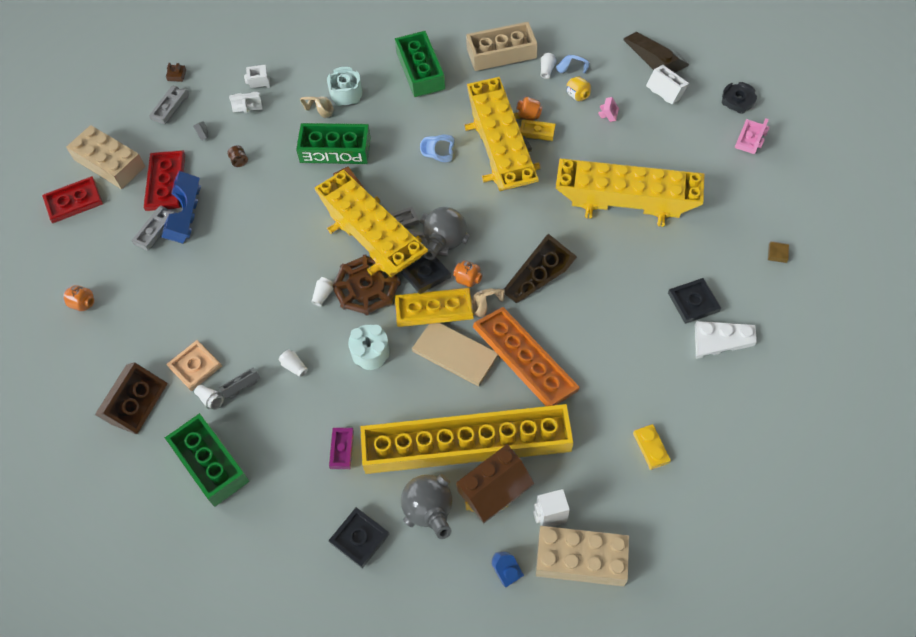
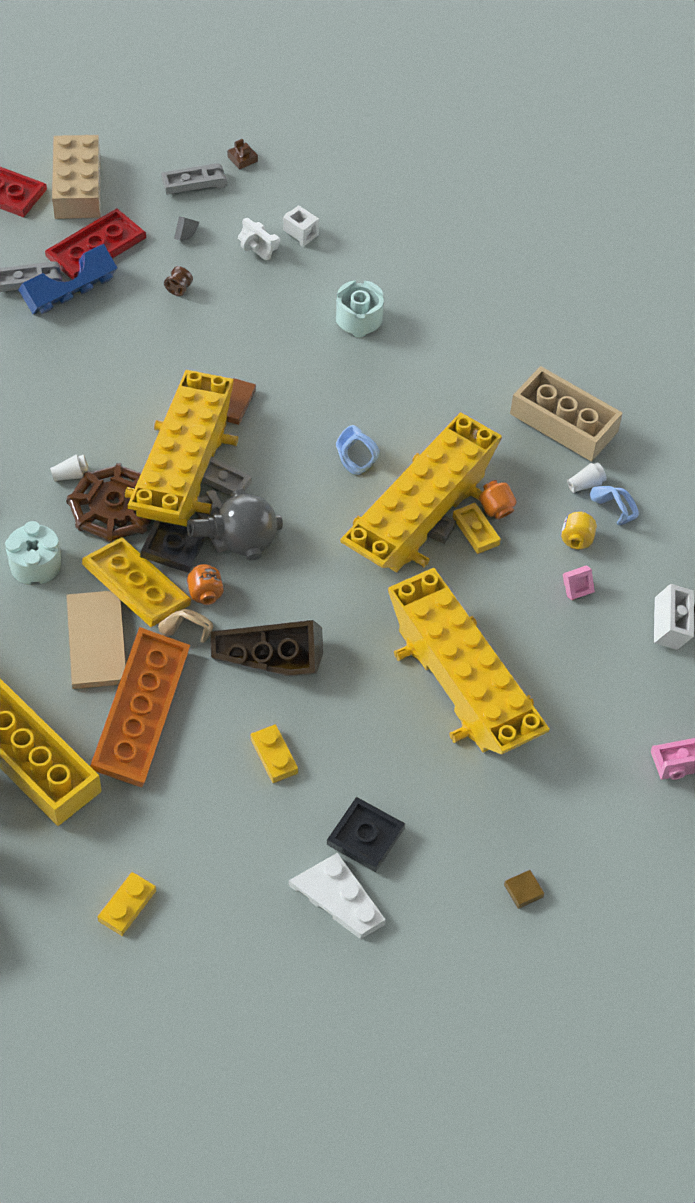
camera: 45 degrees right, 5 degrees down
green brick [296,123,371,164] -> none
tan piece [300,97,334,118] -> none
green brick [395,31,445,97] -> none
none -> yellow plate [250,724,298,783]

